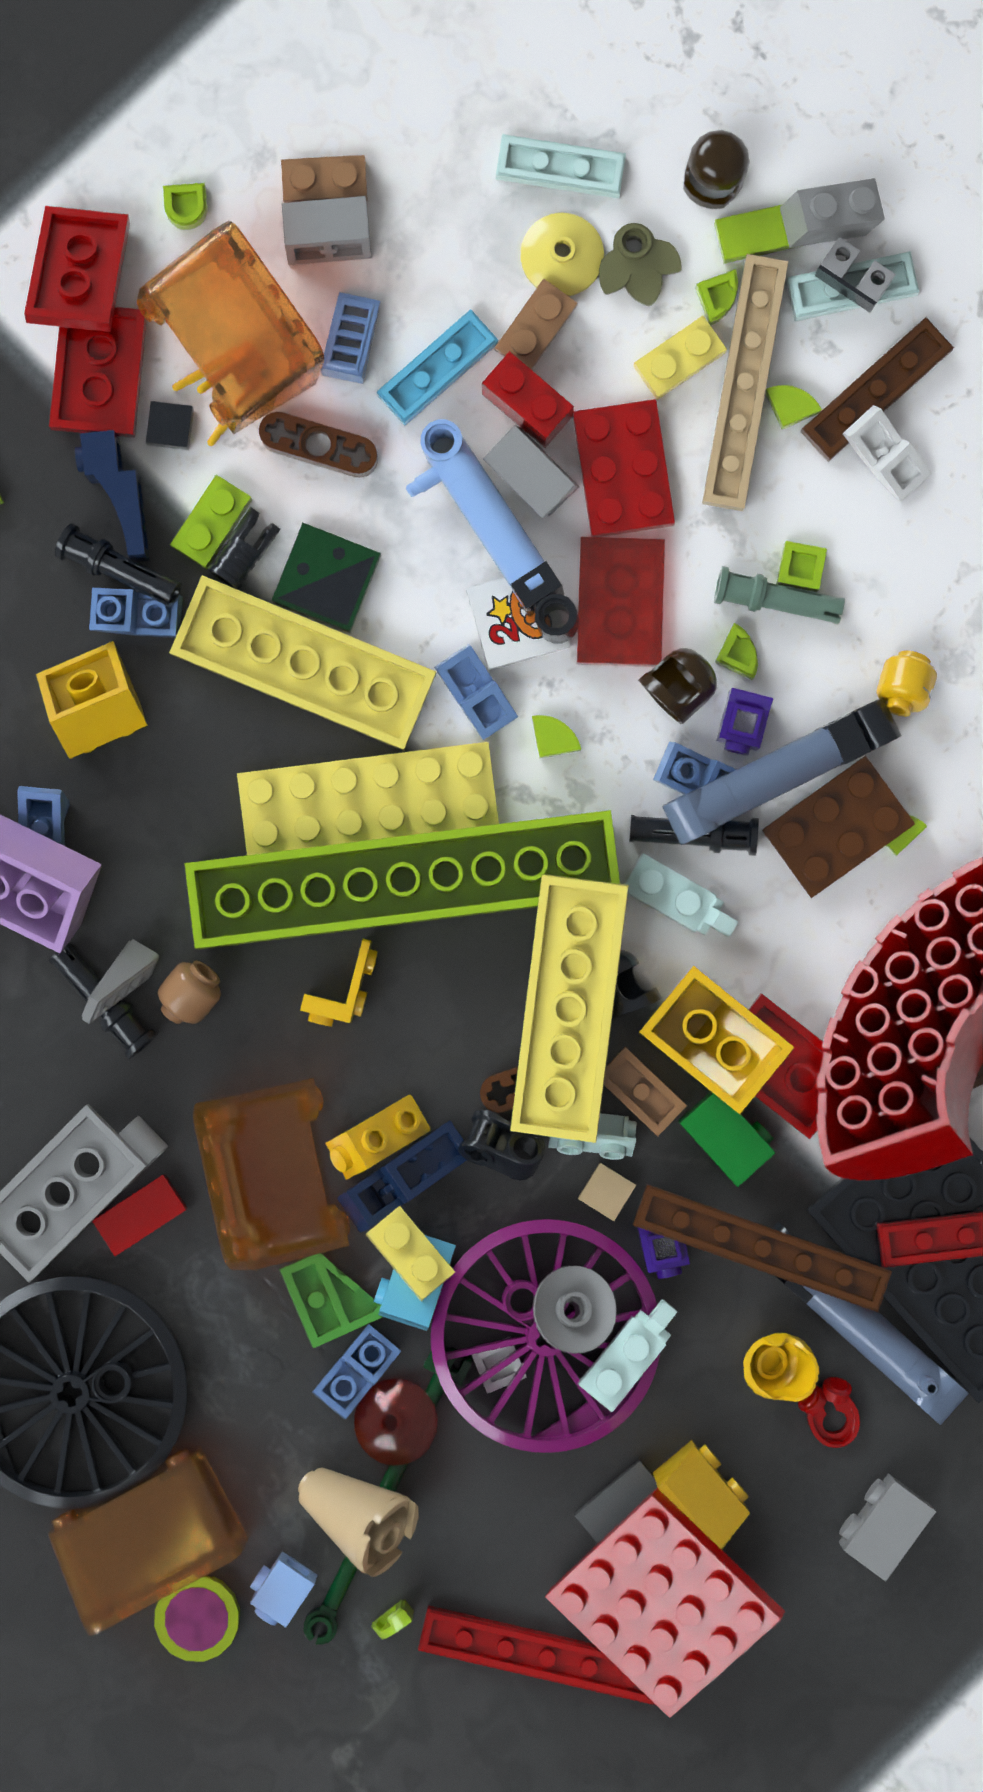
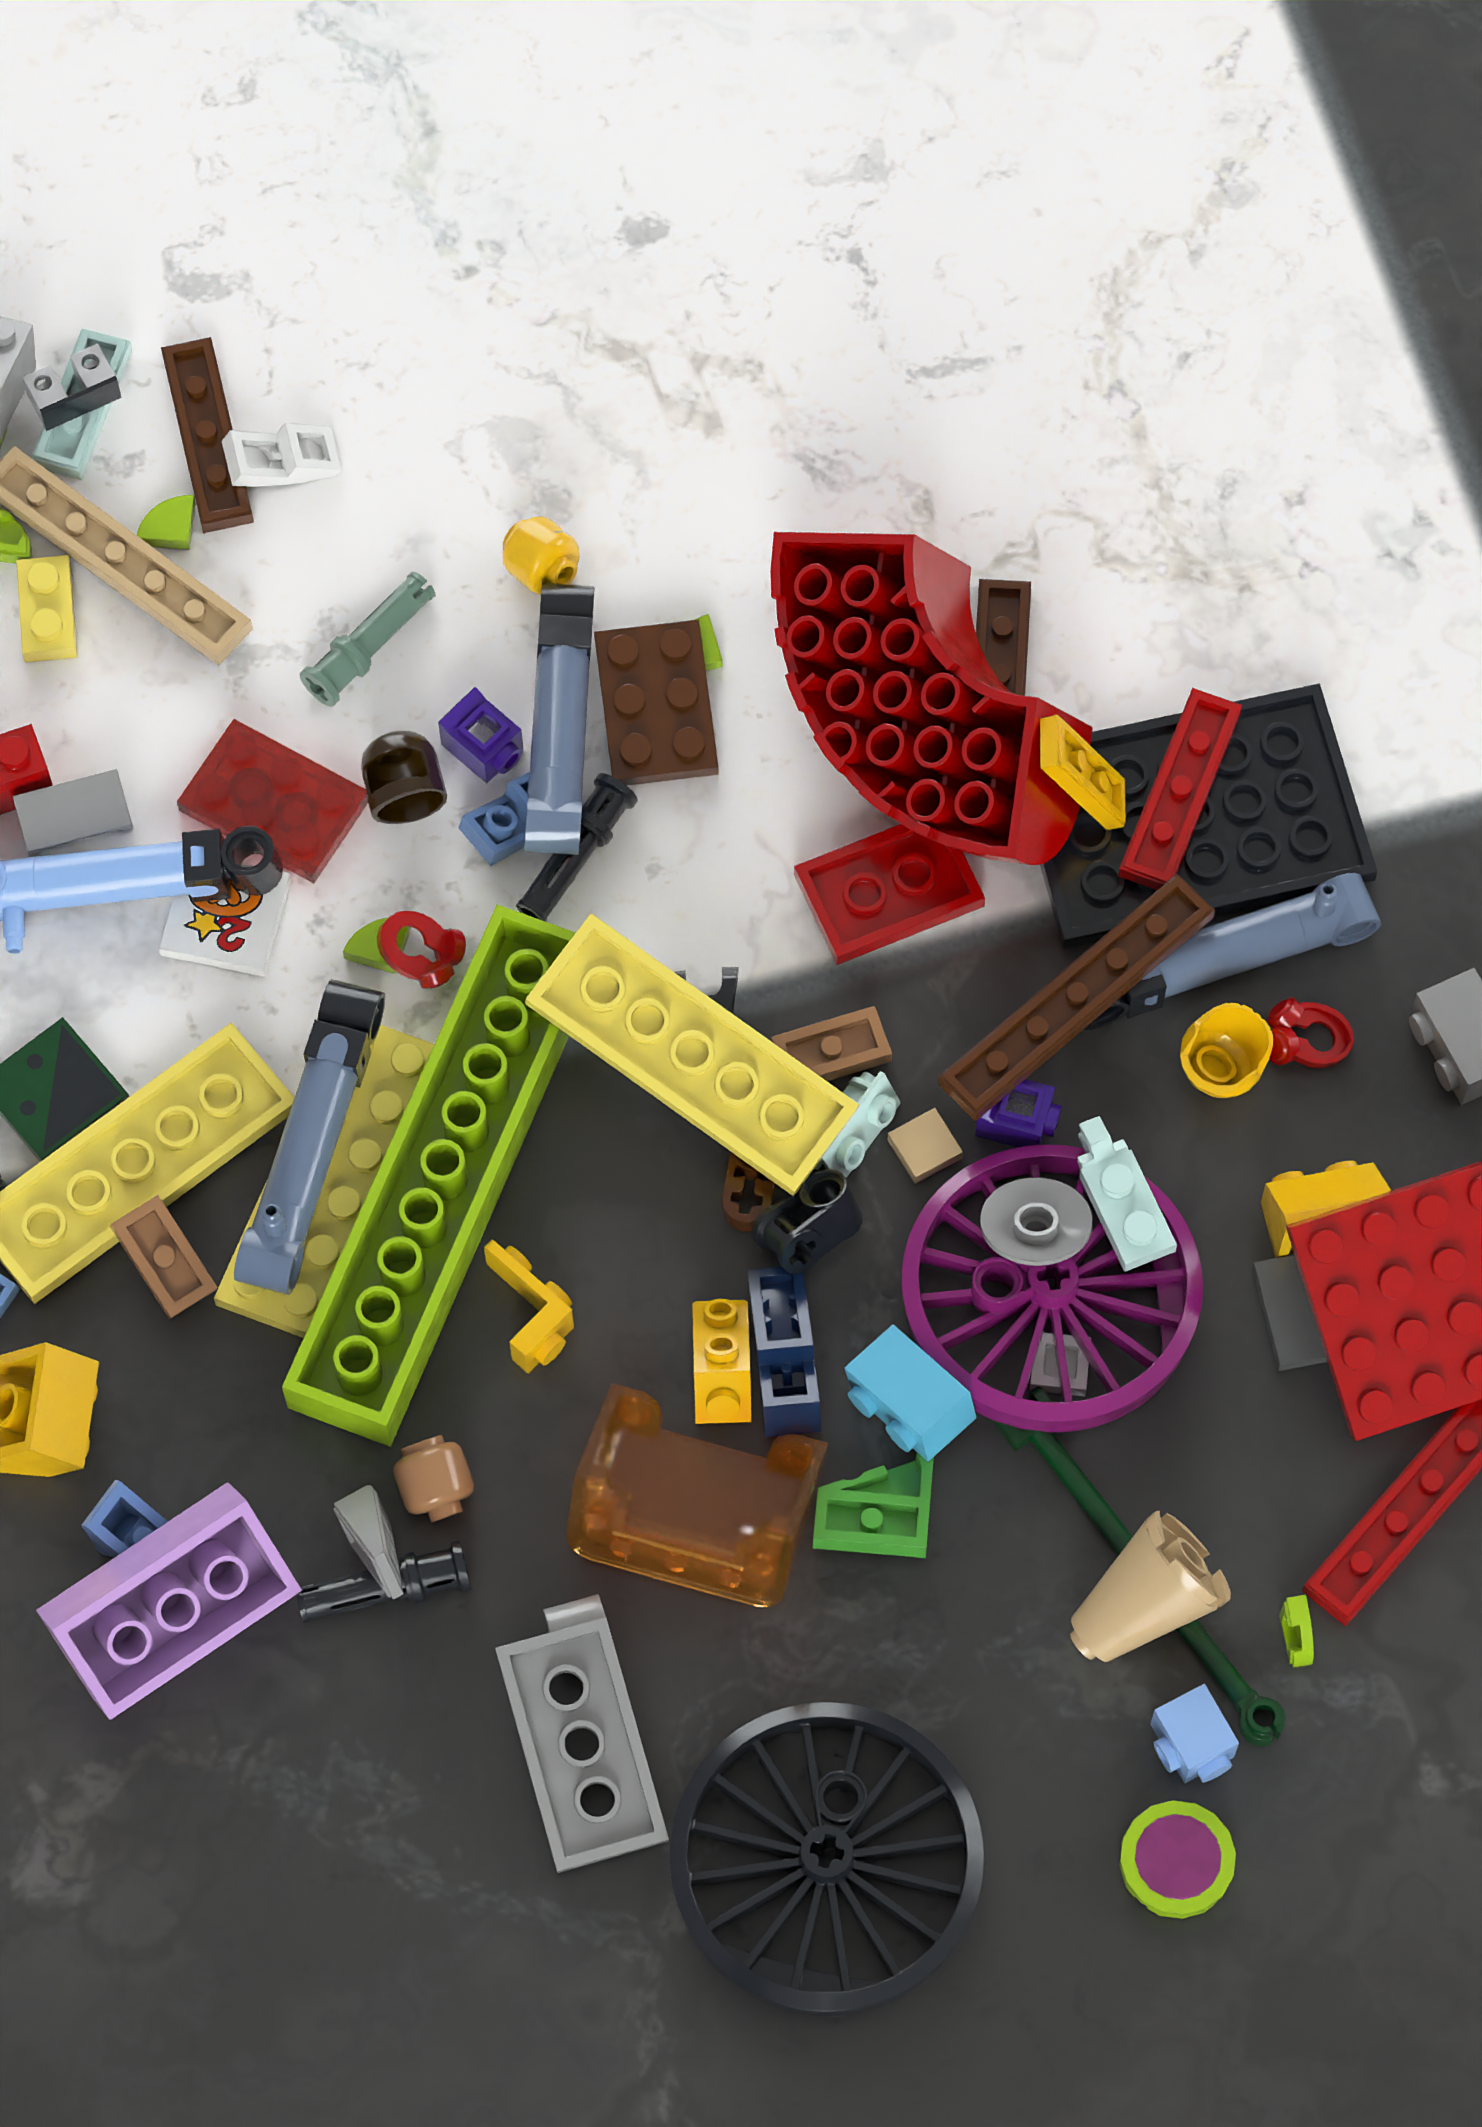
camera: 60 degrees left, 20 degrees down
clear orange windscreen [48,1448,248,1636] -> none
red tile [92,1174,188,1256] -> none
medium blue slope [312,1324,401,1419] -> none
clear red dish [354,1379,437,1465] -> none
light yellow plate [366,1206,455,1301] -> none
medium blue slope [434,644,518,740] -> none
red plate [573,399,675,538] -> none
light aqua hinge [625,853,738,937] -> none
yellow slope [639,966,794,1114] -> none
green brick [677,1091,776,1187] -> none
lime tile [715,623,758,680] -> none
lime tile [776,541,827,592] -> none
none -> medium nougat plate [110,1195,218,1320]
none -> sand blue piece [234,979,385,1295]
none -> red piece [377,911,466,989]
none -> yellow tile [1040,715,1126,830]

